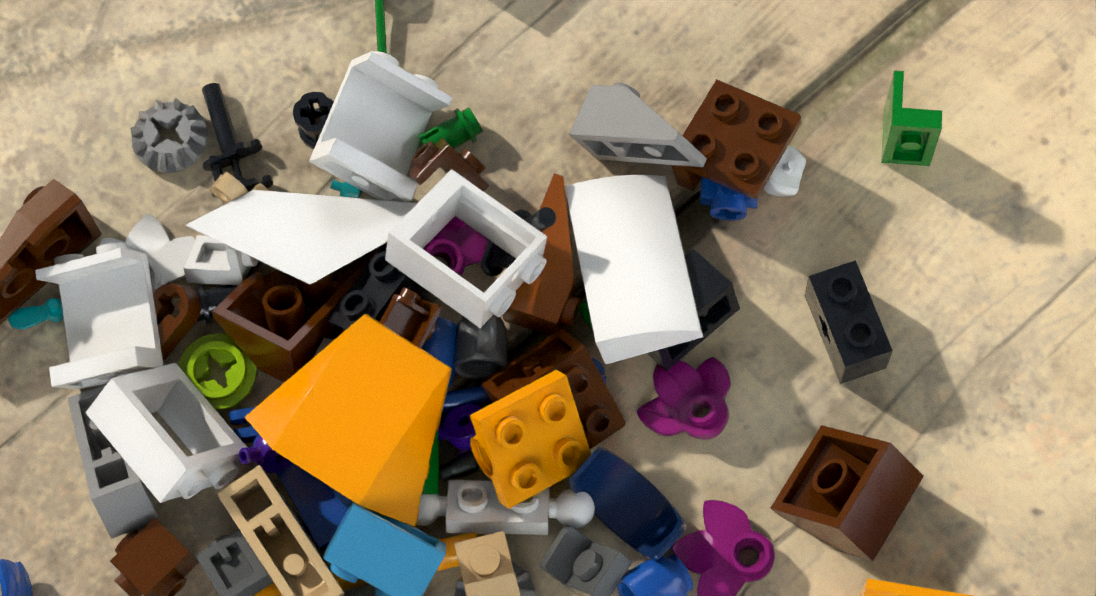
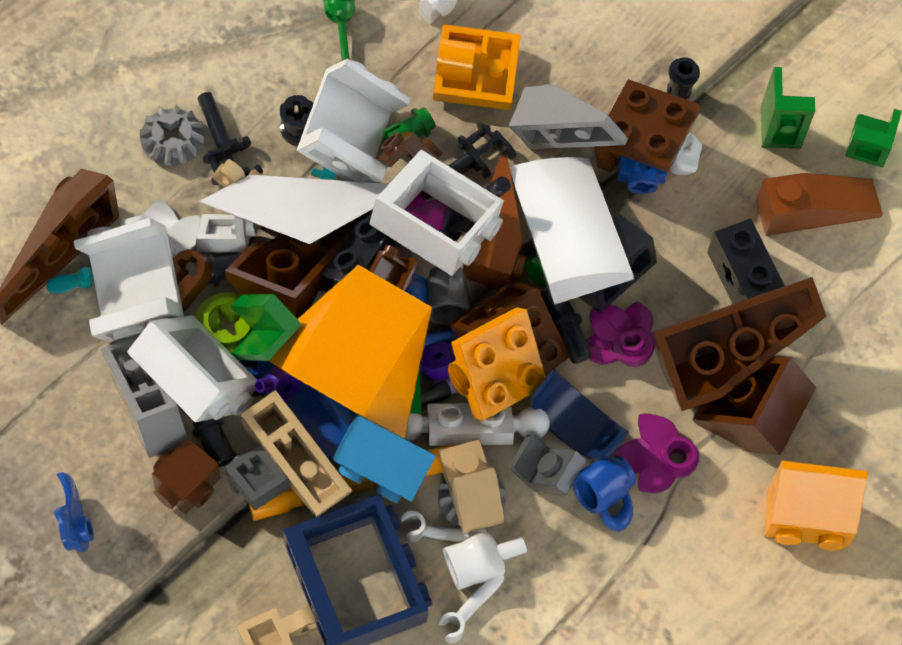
camera: 15 degrees left, 5 degrees down
none -> black pin [192,418,237,468]
none -> green panel [231,294,302,361]
none -> black piece [421,122,516,200]
none -> light orange plate [433,24,521,111]
none -> black axle [540,287,592,364]
none -> reddish brown wedge [649,277,826,412]
none -> black pin [667,57,700,100]
none -> dark orange slope [756,173,883,236]
none -> green panel [845,109,902,168]

